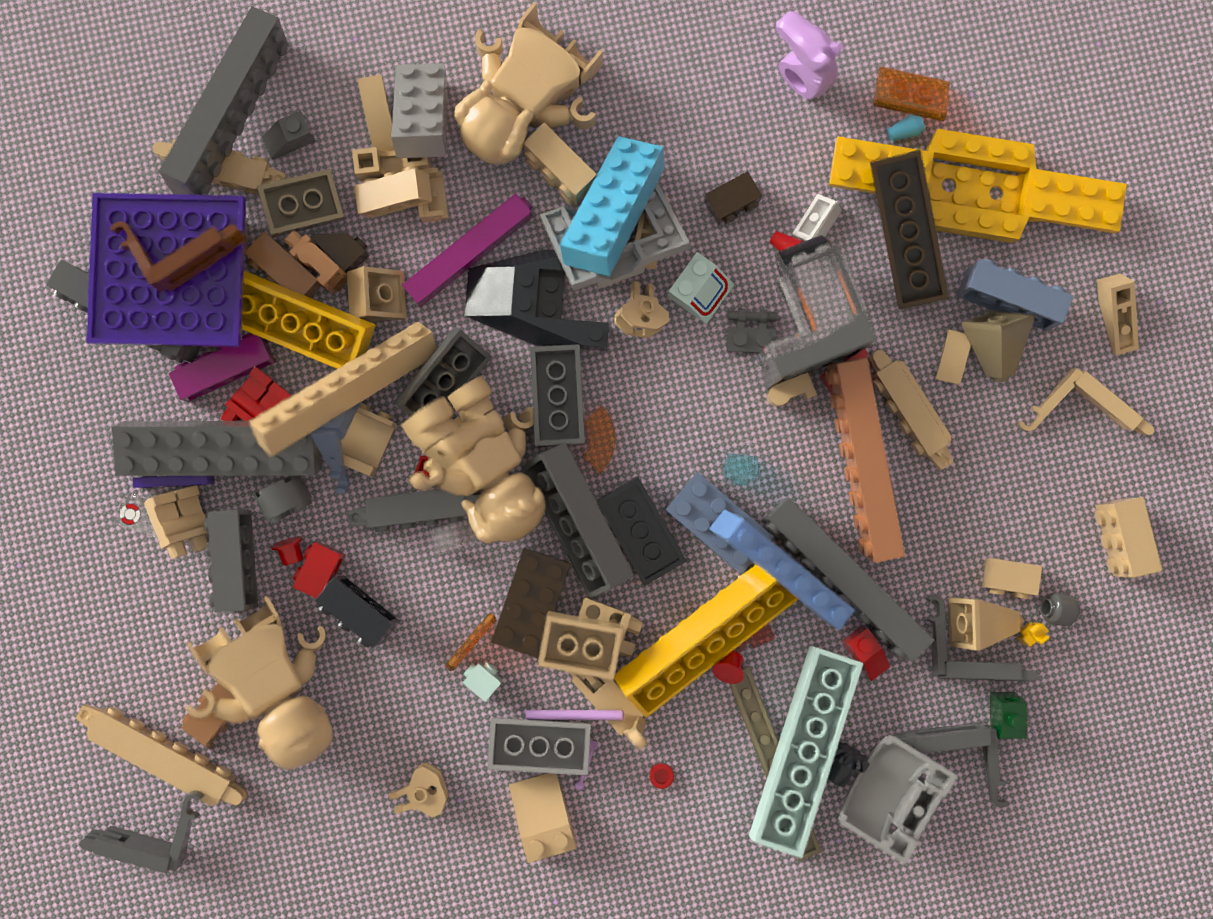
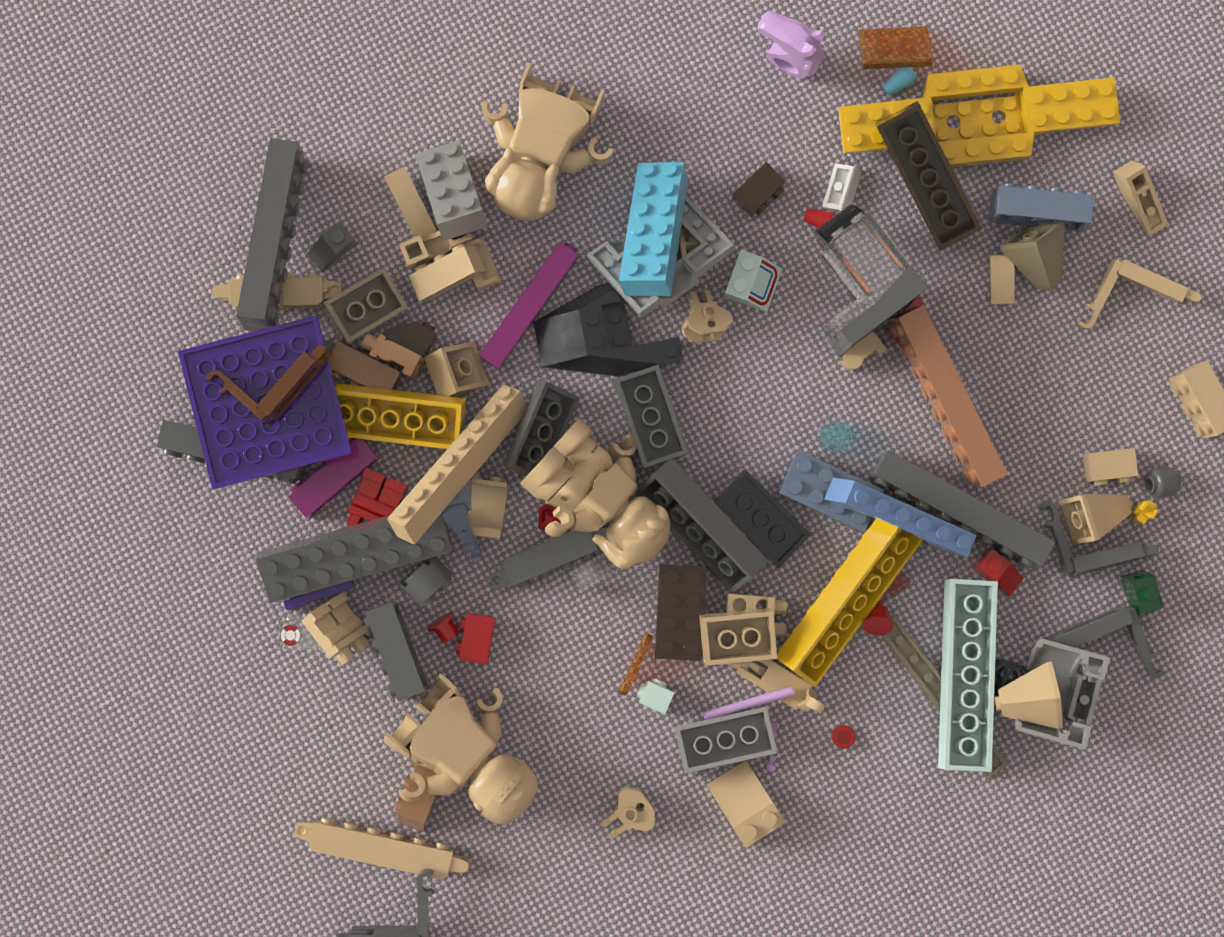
camera: 20 degrees left, 0 degrees up
black brick [315,575,400,648] -> none
tan brick [523,123,597,207] -> none
clear orange tile [584,405,615,474] -> none
dark grey plate [726,308,777,354] -> none
tan hinge [868,349,954,470] -> none
none -> tan slope [994,661,1063,729]

